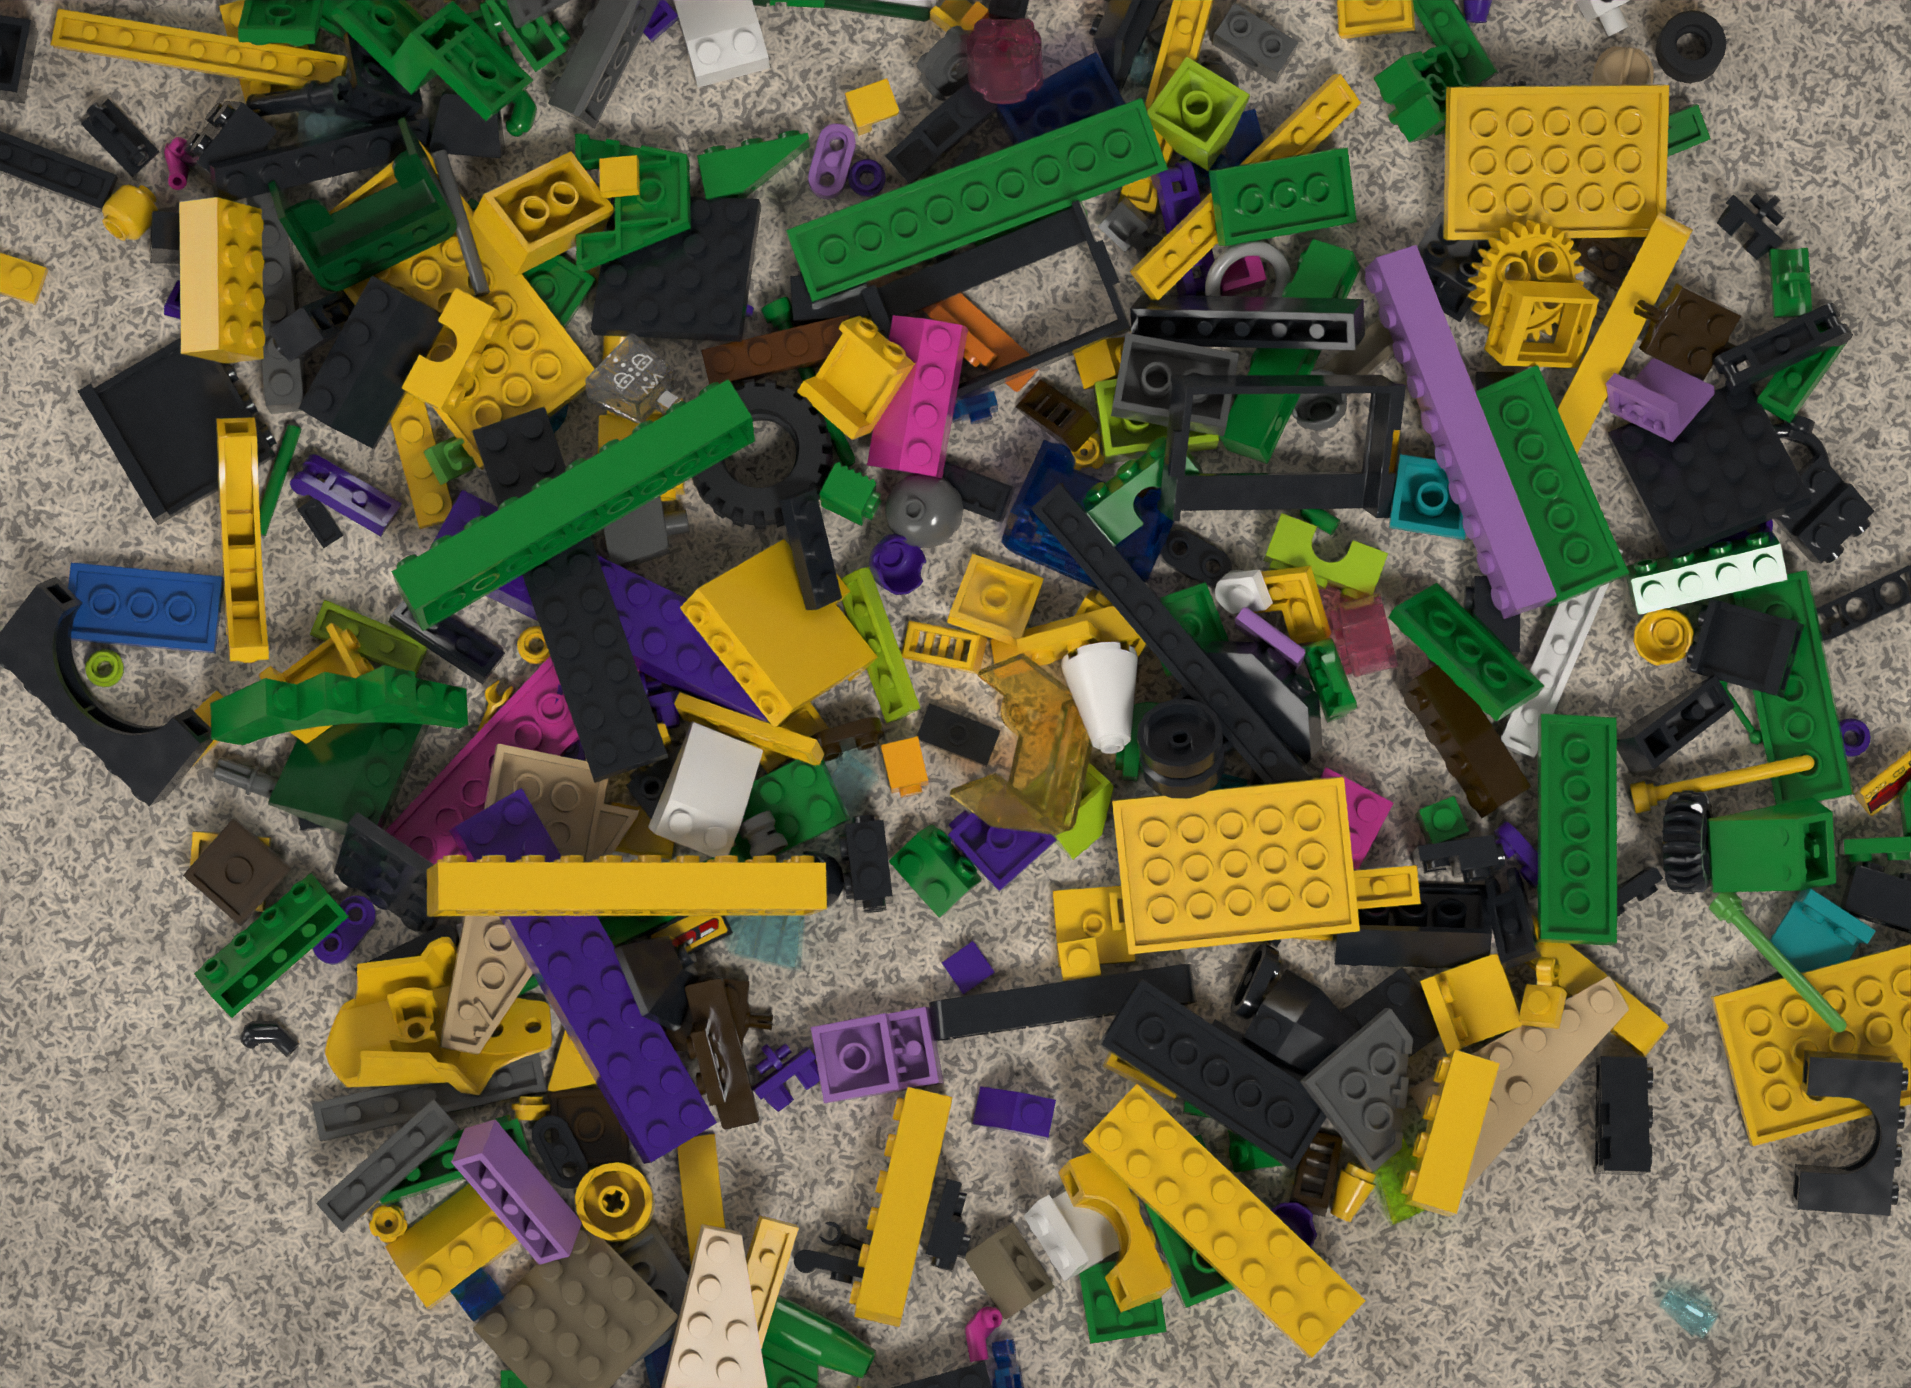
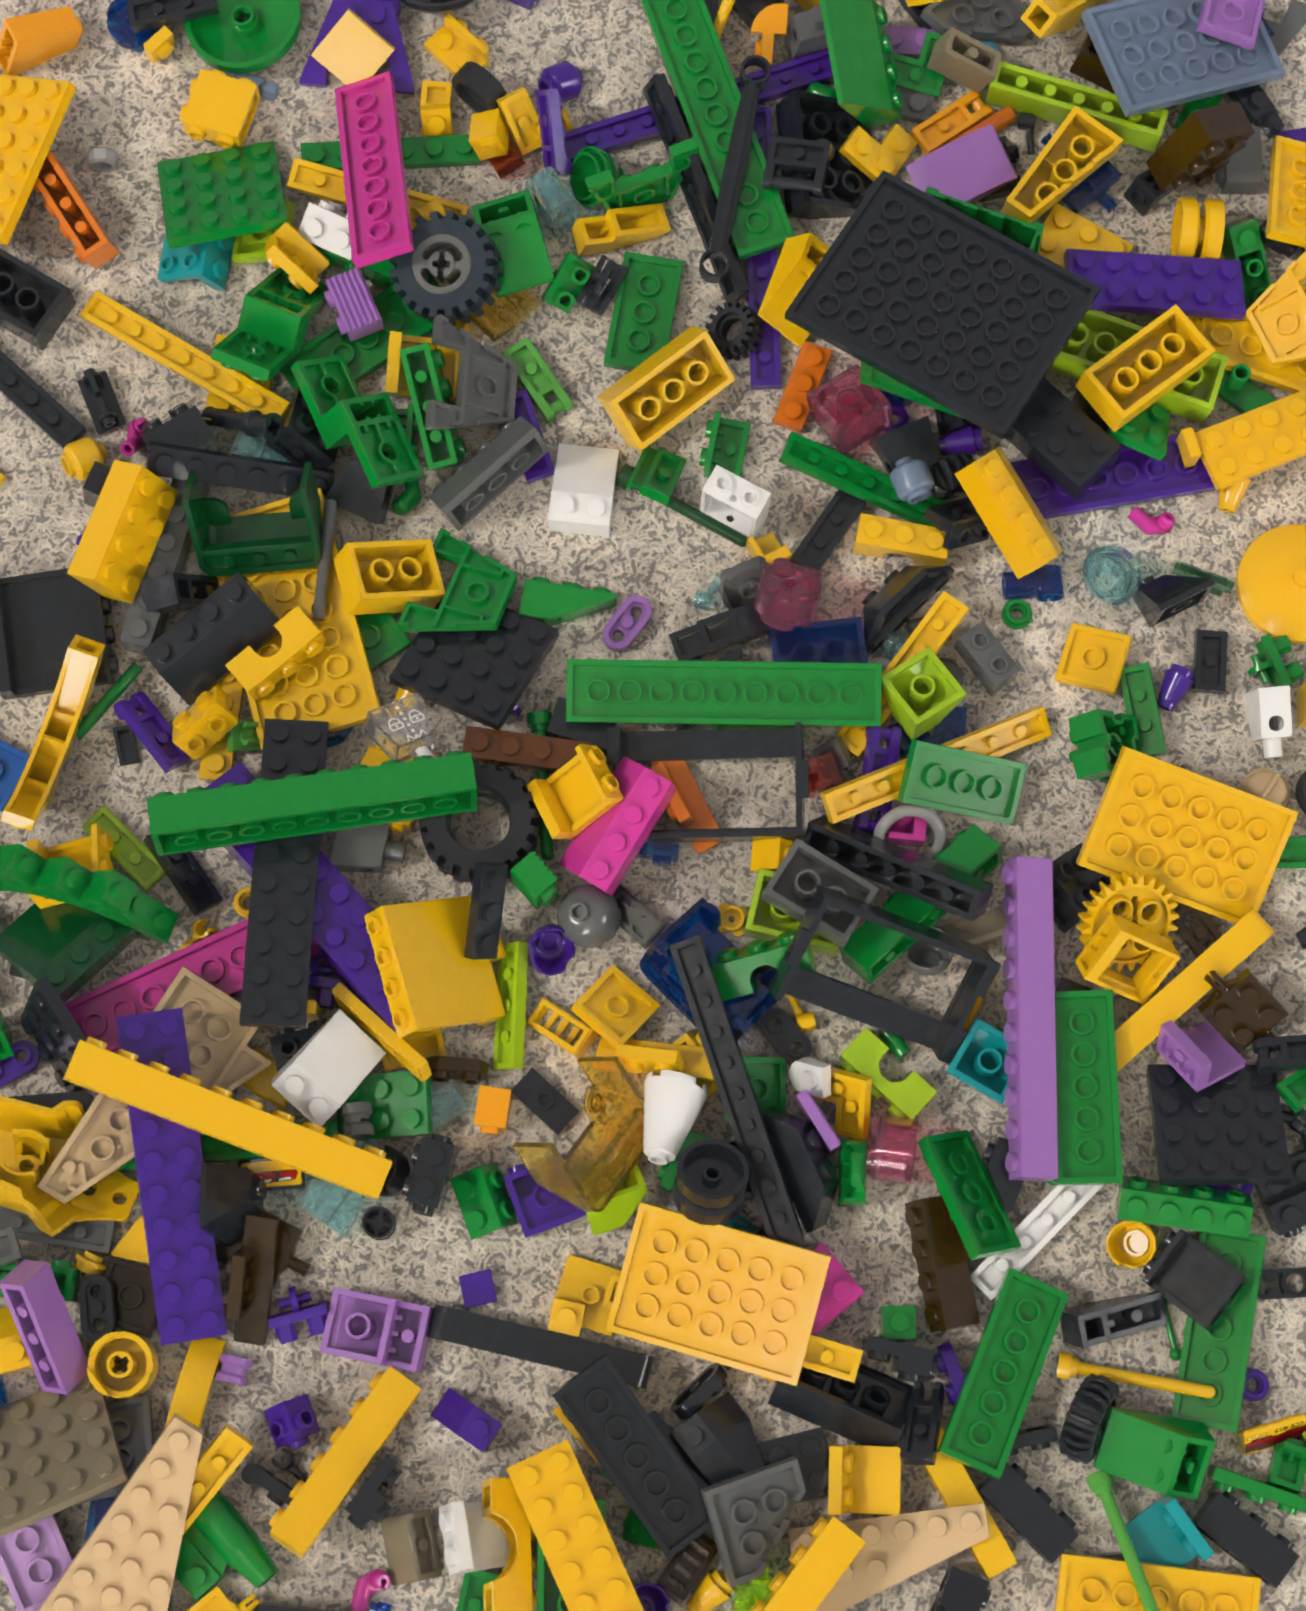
camera: 20 degrees right, 5 degrees down
yellow tile [599,155,640,198] -> none
yellow panel [845,78,899,136] -> none
dark purple plate [848,159,886,197] -> none
dark brown slope [1016,379,1098,452] -> none
yellow plate [1518,957,1567,1029] -> none
none -> yellow bracket [172,685,238,760]
none -> medium lavender wheel [215,1353,253,1386]
none -> dark purple brick [263,1394,321,1450]
none -> black wheel [362,1206,396,1241]
none -> clear light blue hand [693,571,721,610]
none -> yellow hand [785,994,816,1032]
none -> clear red bracket [795,753,843,799]
none -> black brick [977,1462,1079,1564]

